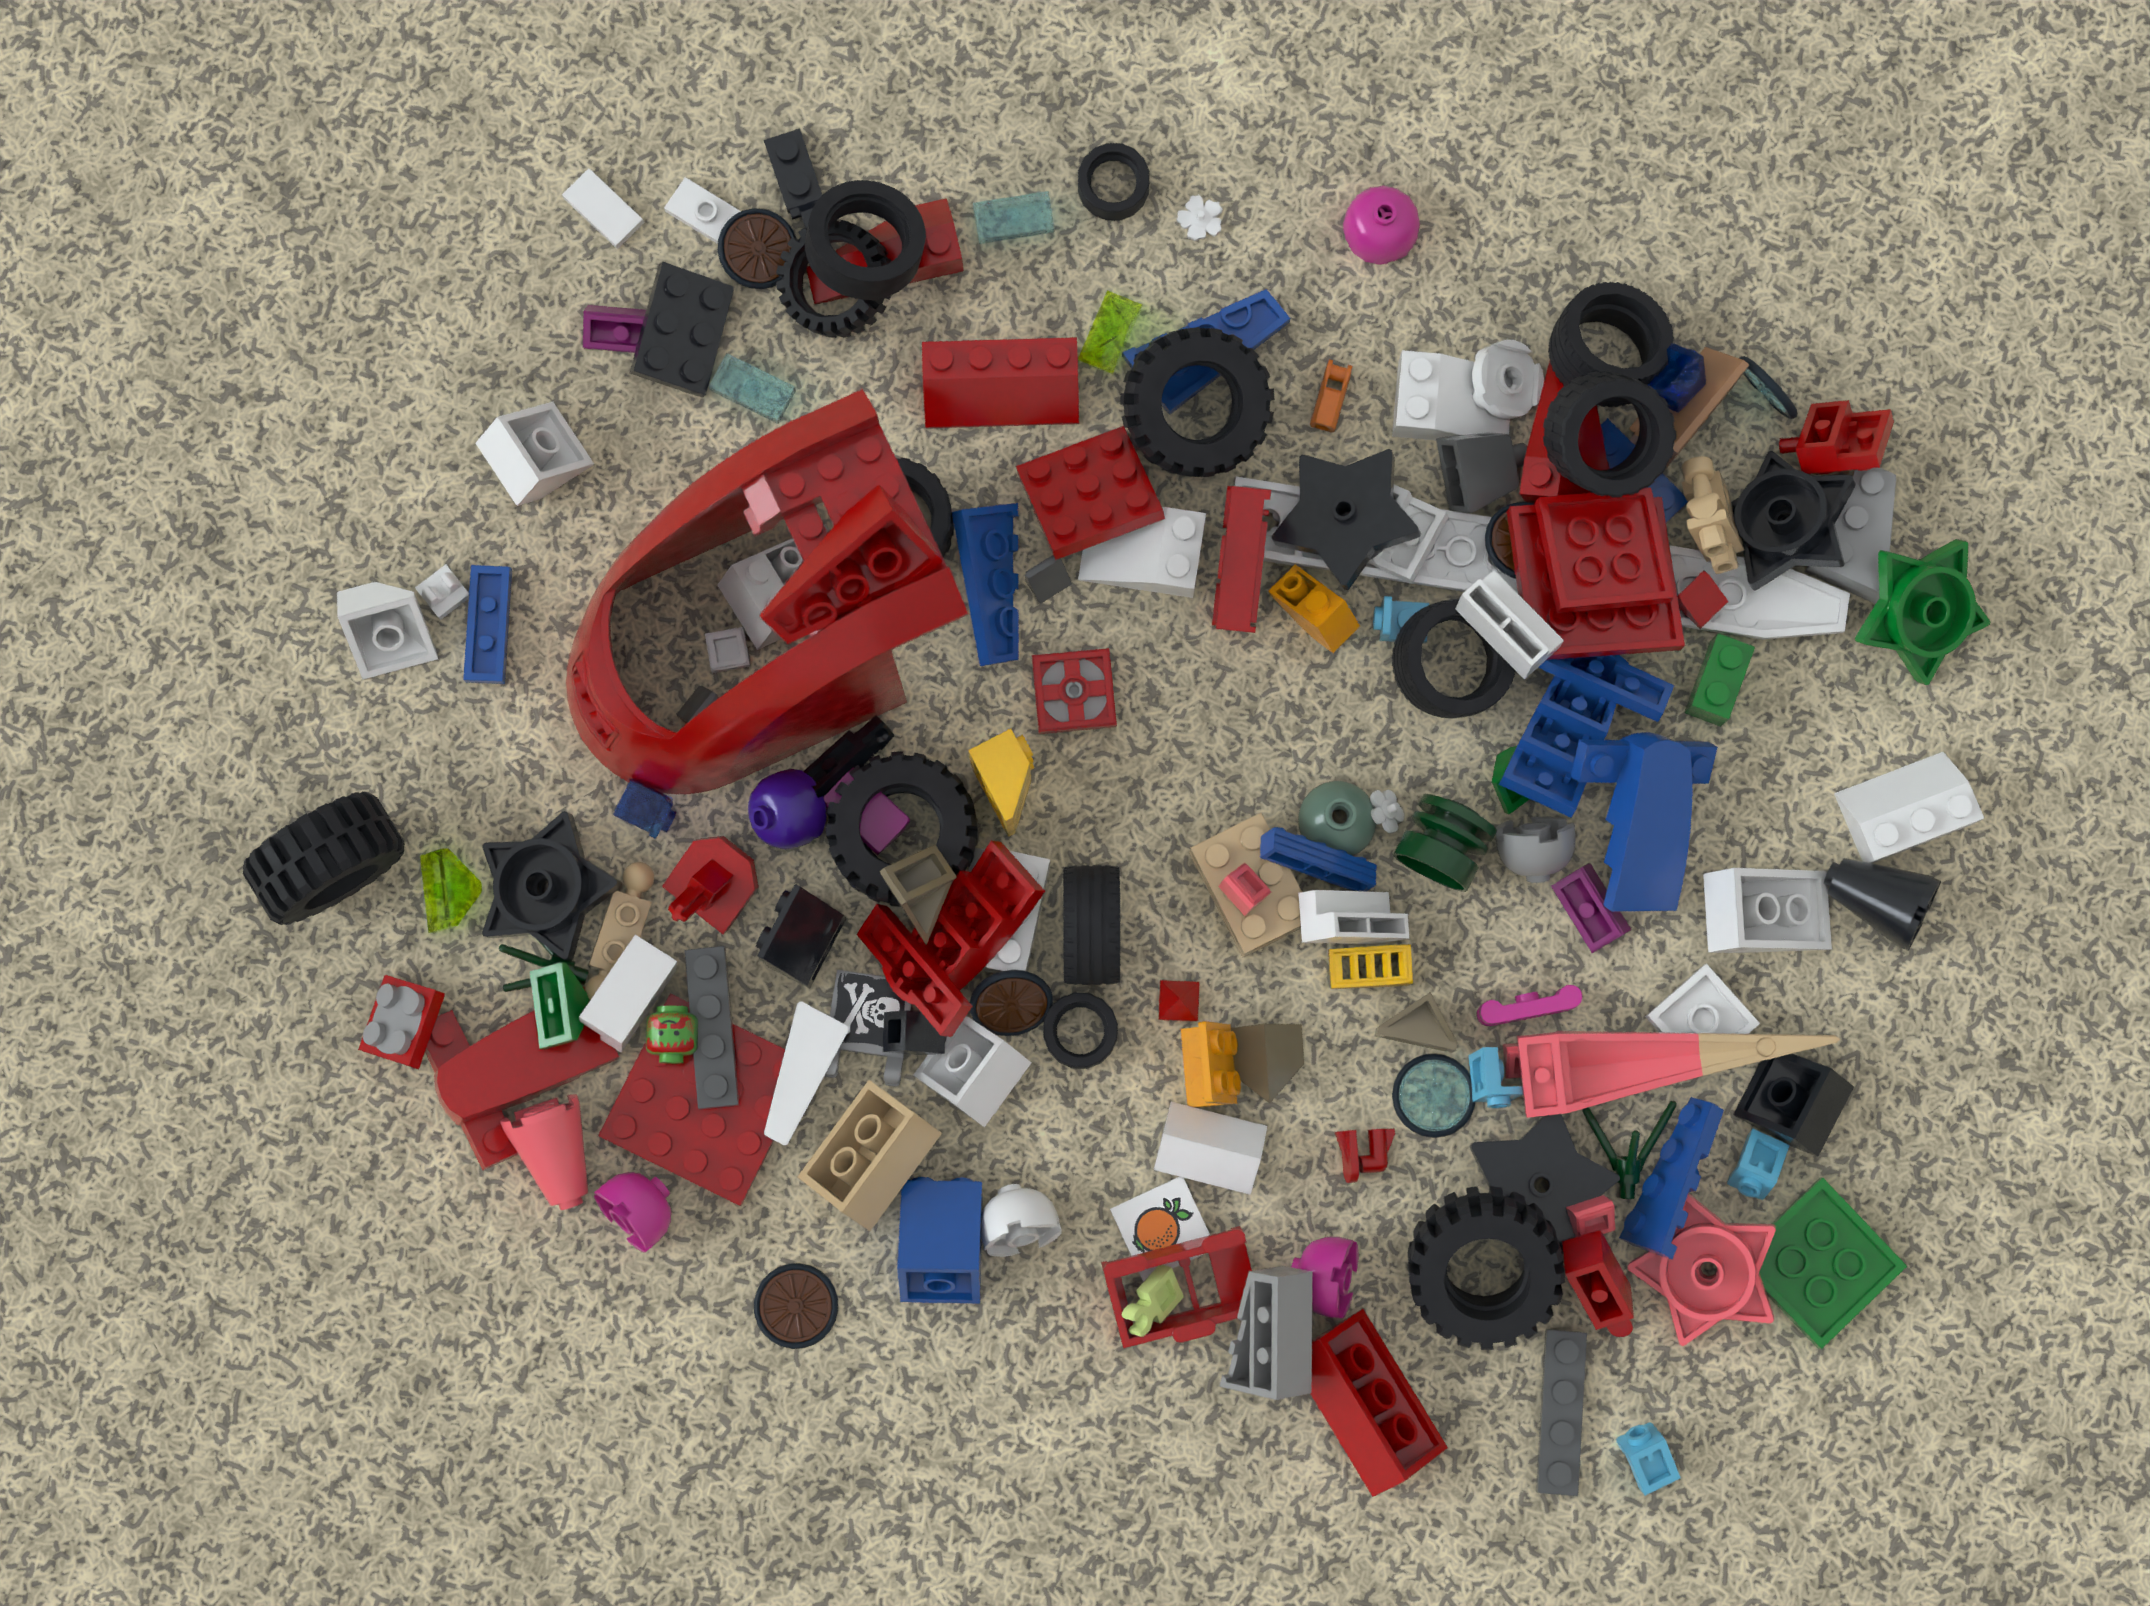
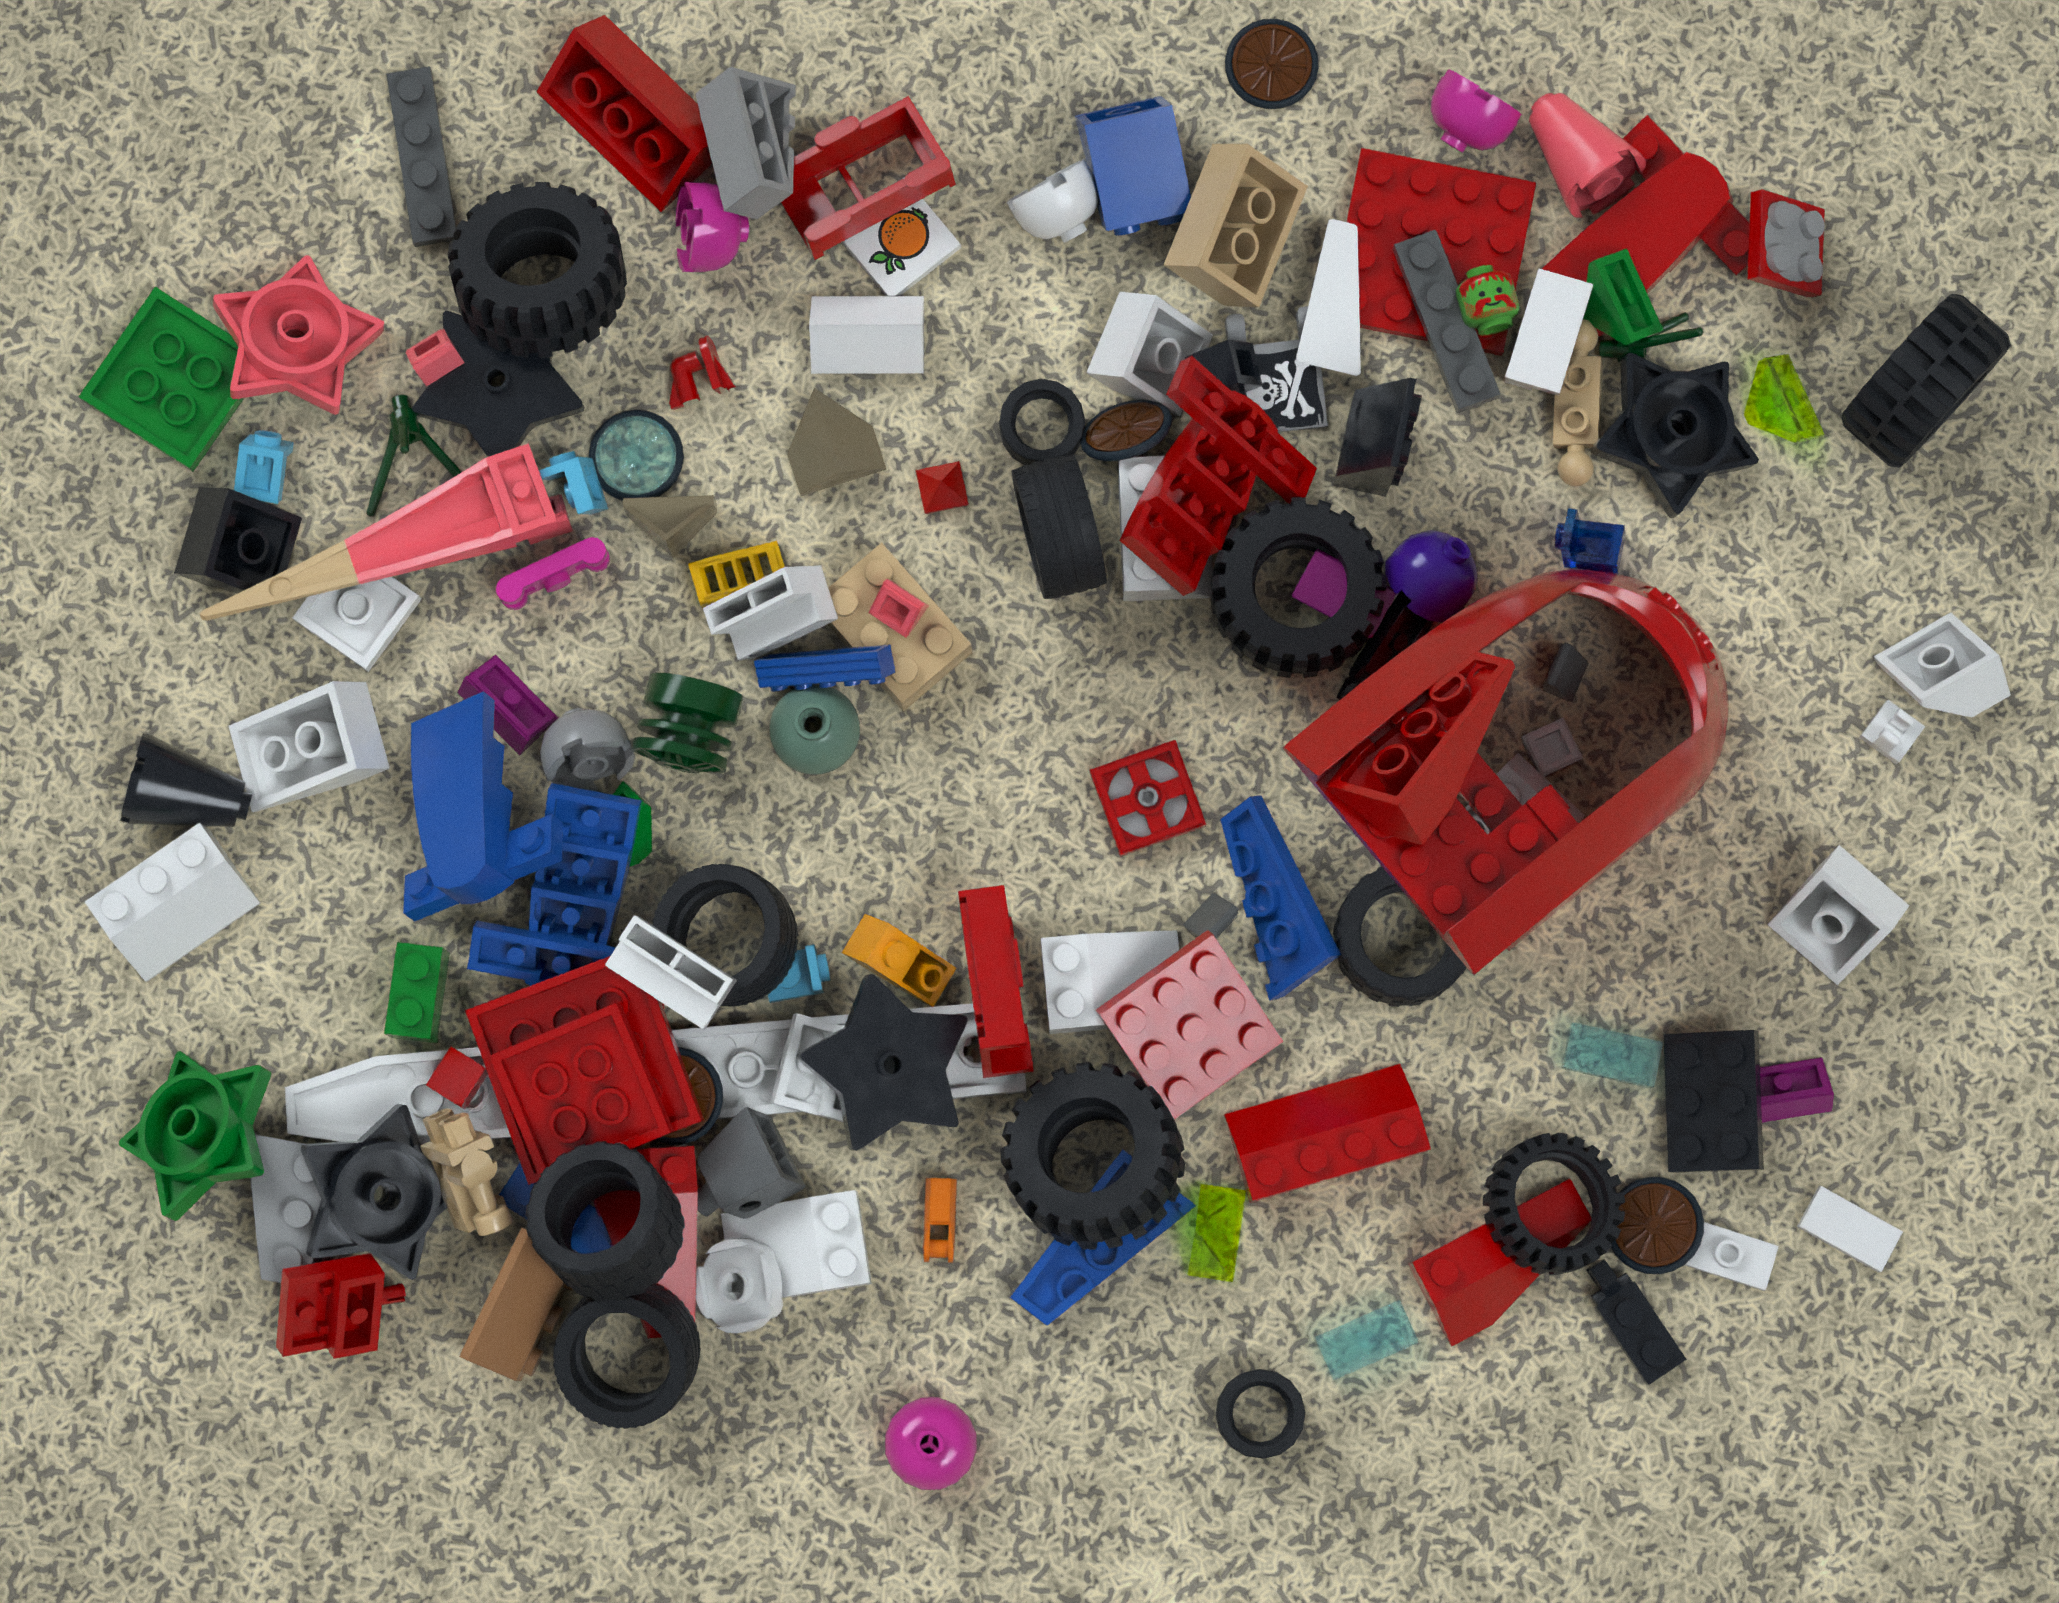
camera: 165 degrees right, 0 degrees up
blue plate [463,565,512,684] -> none
red piece [662,836,759,934] -> none
black tyre [805,180,926,300] -> none
dark tan slope [880,844,957,945] -> none
yellow slope [968,728,1034,837] -> none
yellowish green plate [1122,1265,1184,1337] -> none
white plant [1176,195,1223,241] -> none
light orange bracket [1181,1021,1241,1108] -> none
white plant [1370,790,1404,833] -> none
red brick [1563,1230,1634,1337] -> none
medium azure bracket [1616,1422,1681,1496] -> none
blue wing [1619,1097,1724,1260] -> none
clear blue bracket [1648,343,1706,413] -> none
black wheel [1739,356,1798,419] -> none

